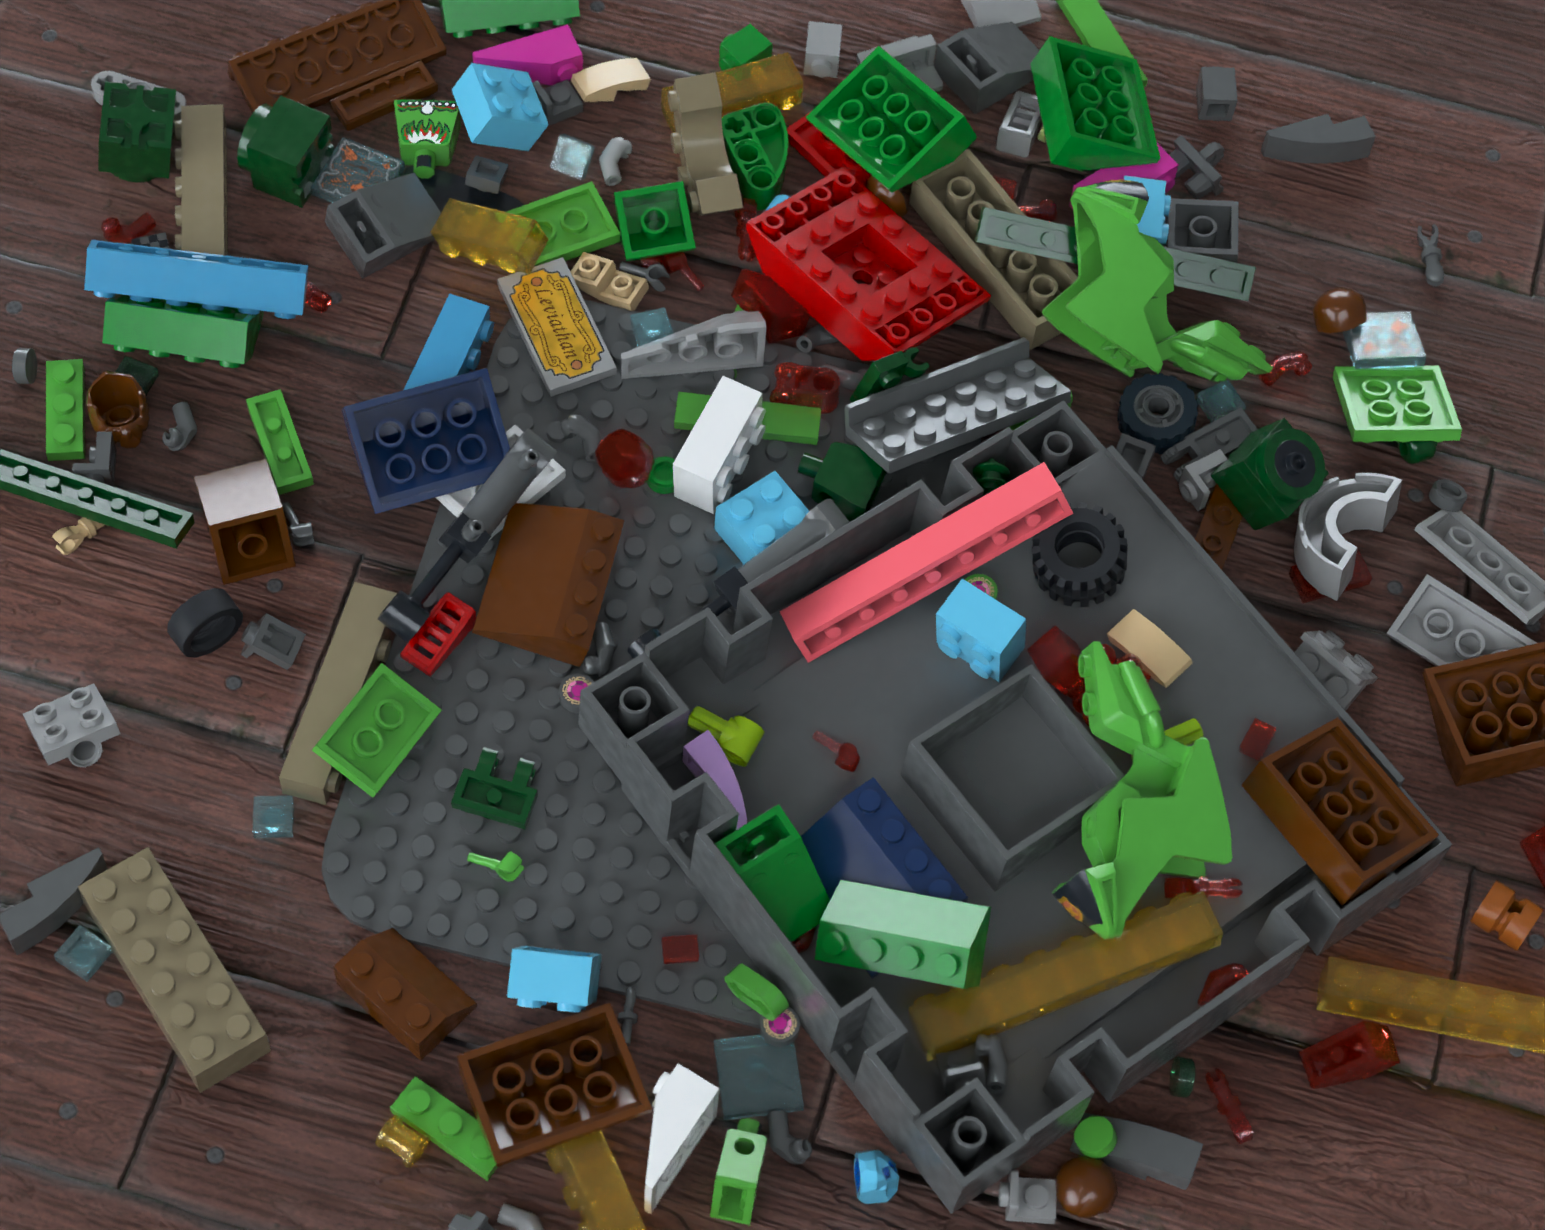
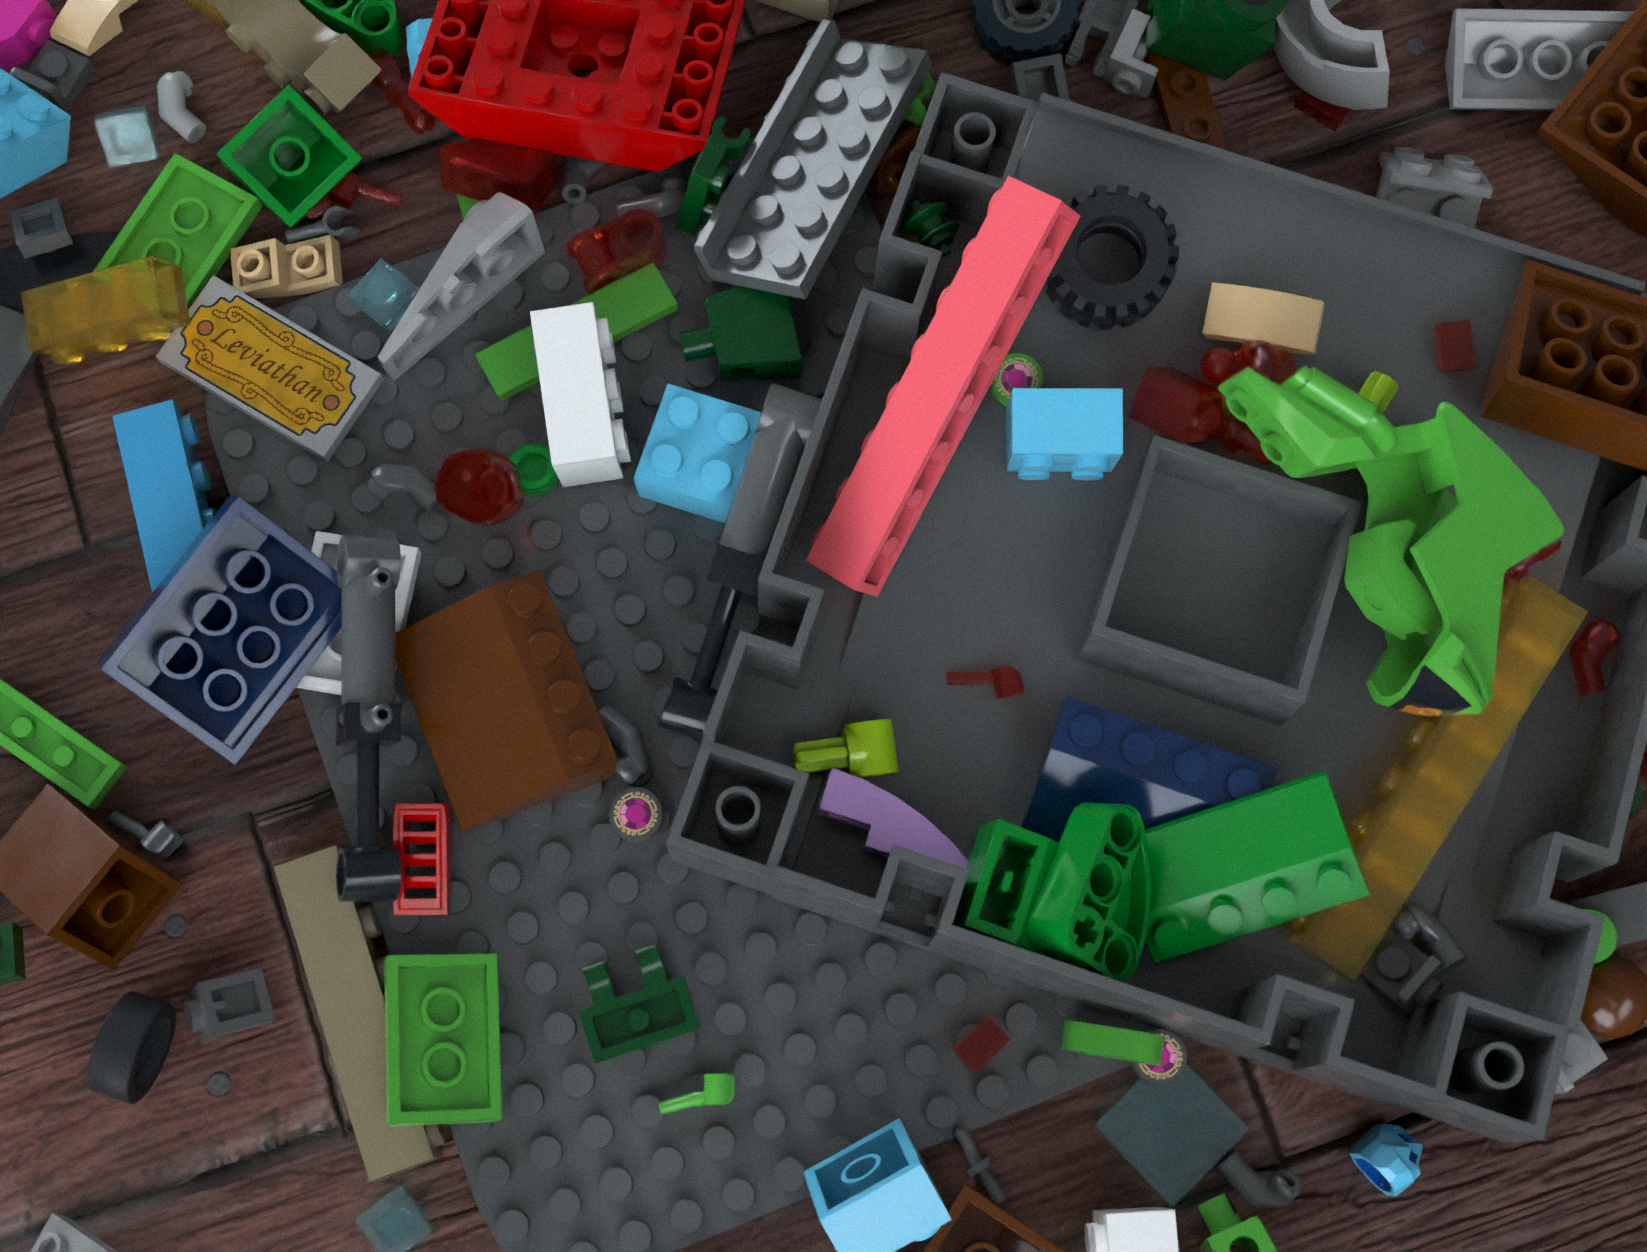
camera: 30 degrees left, 15 degrees up
none -> green beam [1027,802,1151,982]

